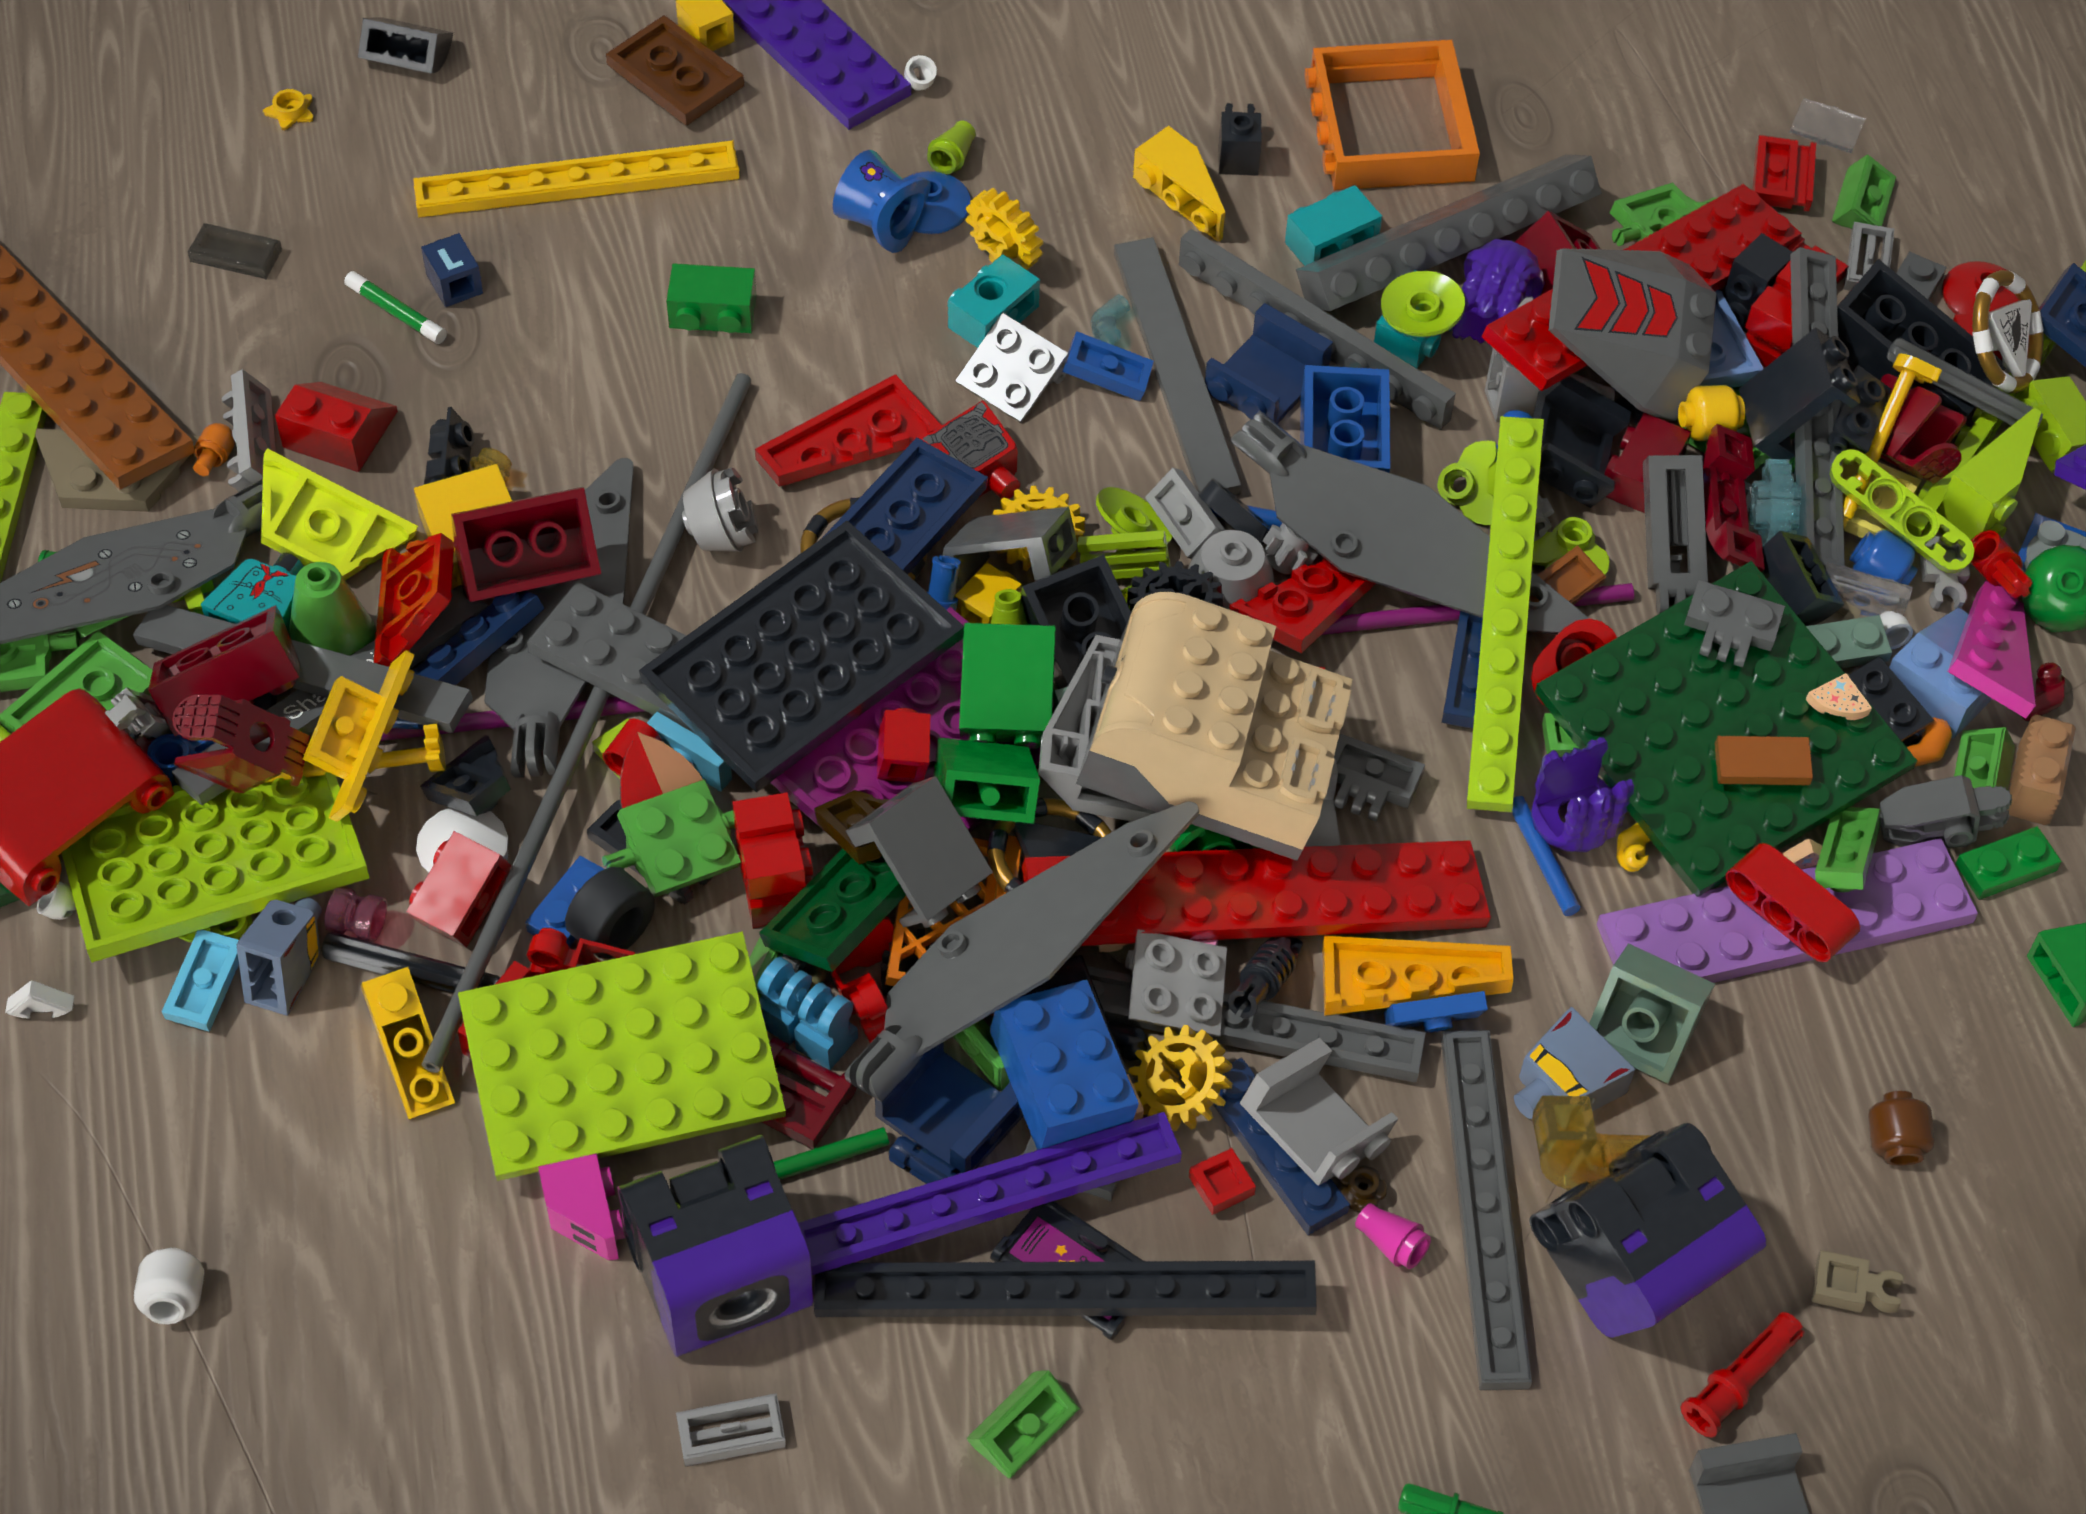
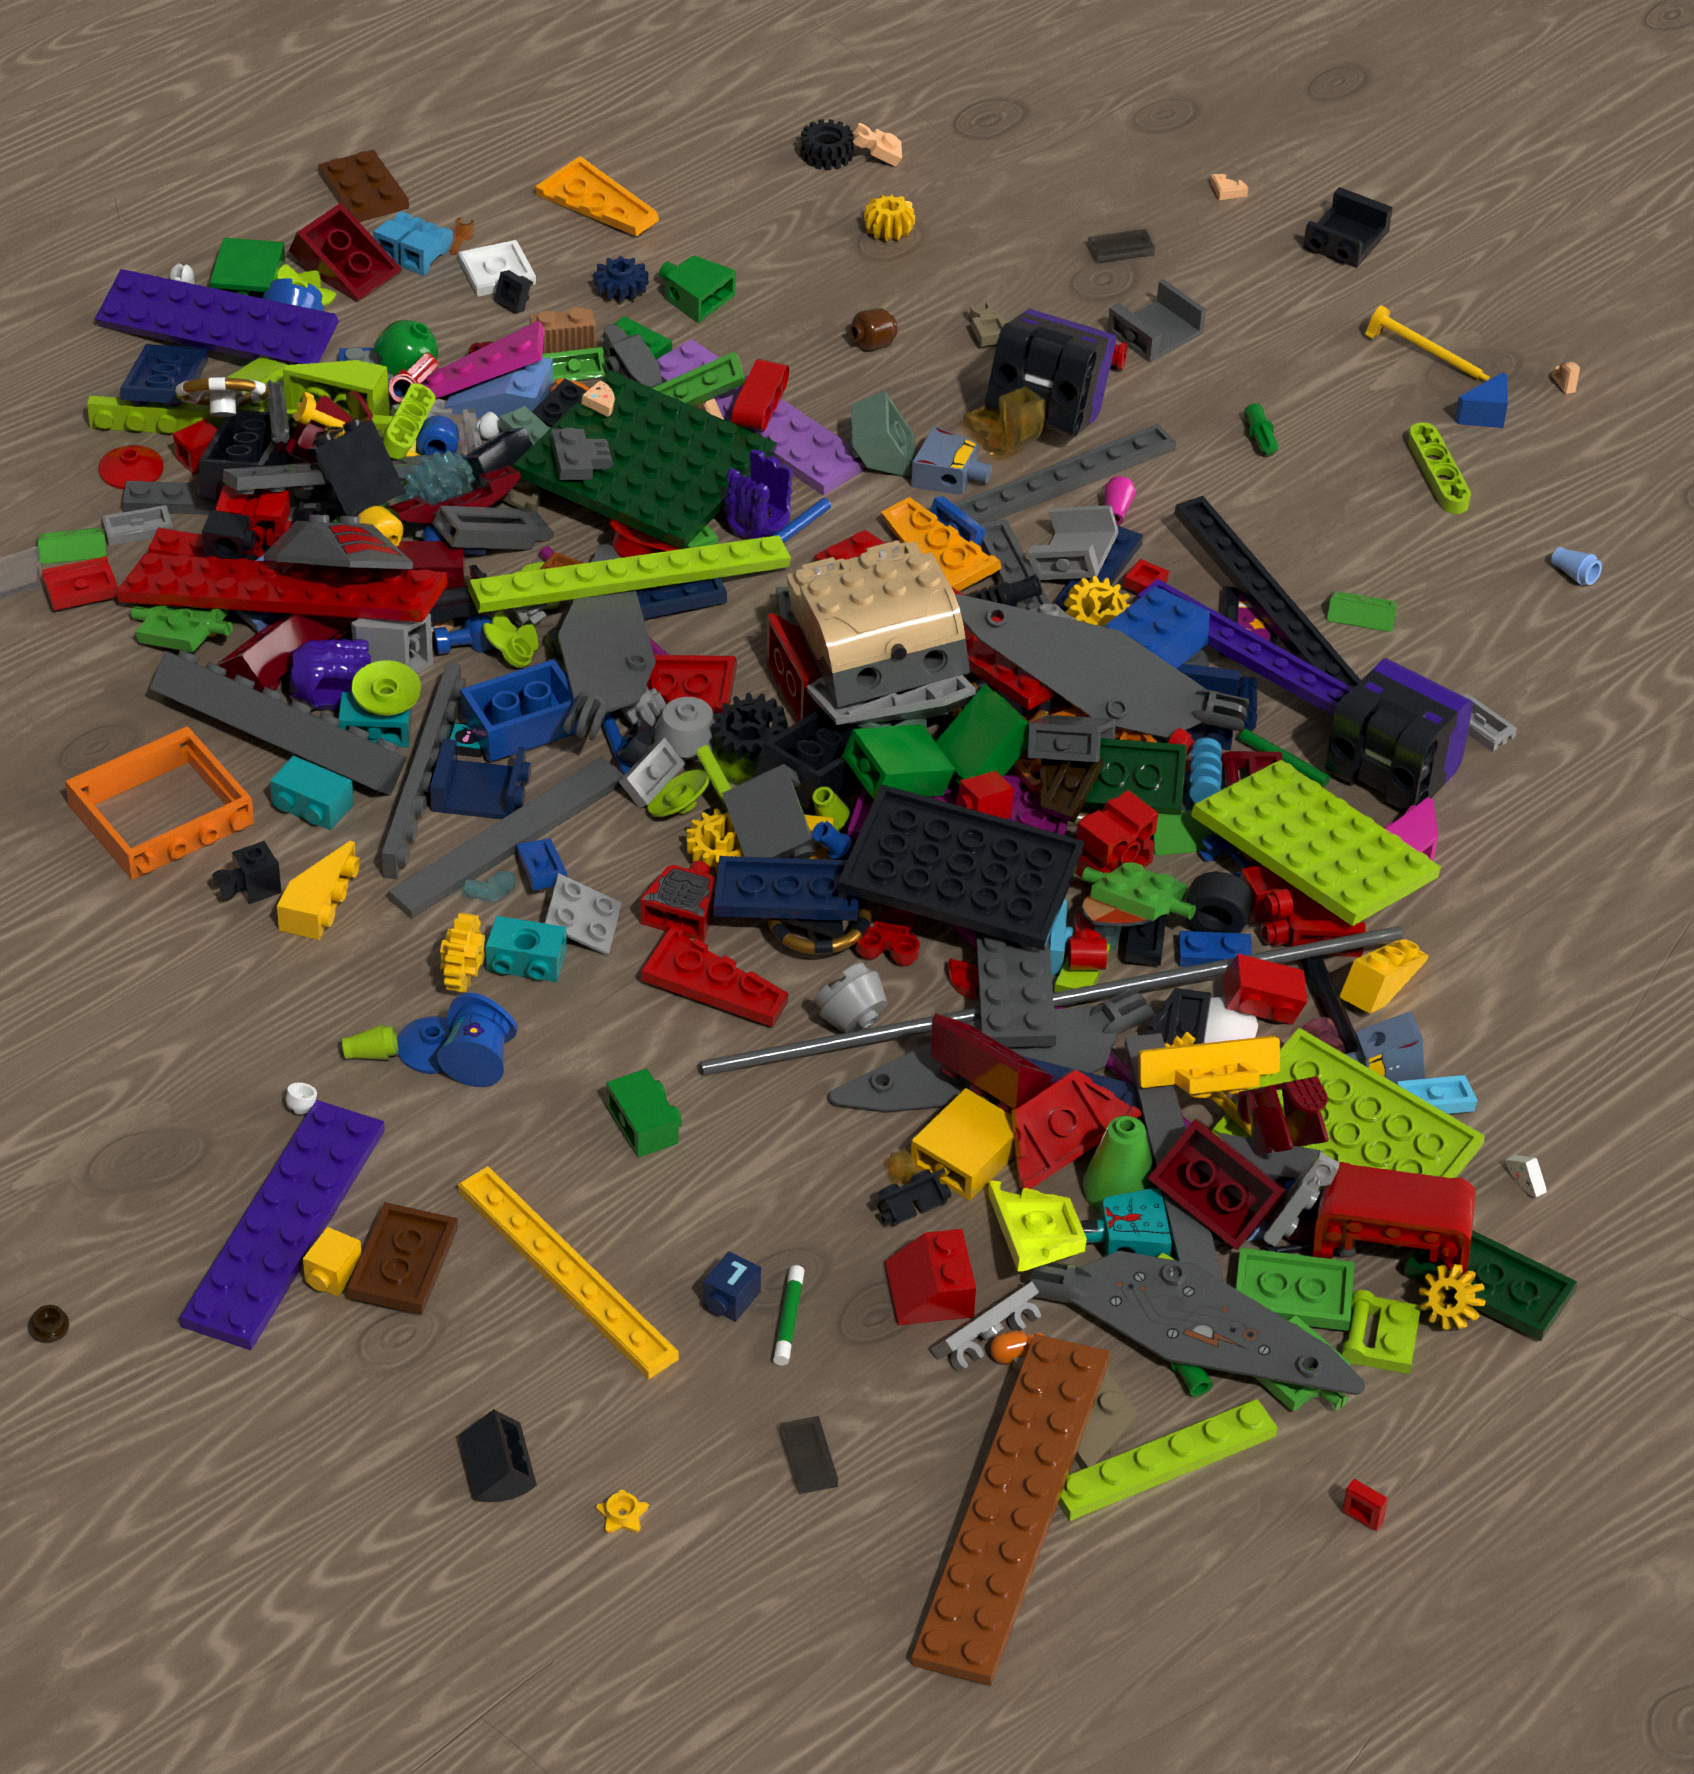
camera: 120 degrees left, 10 degrees down
white head [134,1248,204,1325] -> none
dark orange tile [1715,736,1813,785] -> none

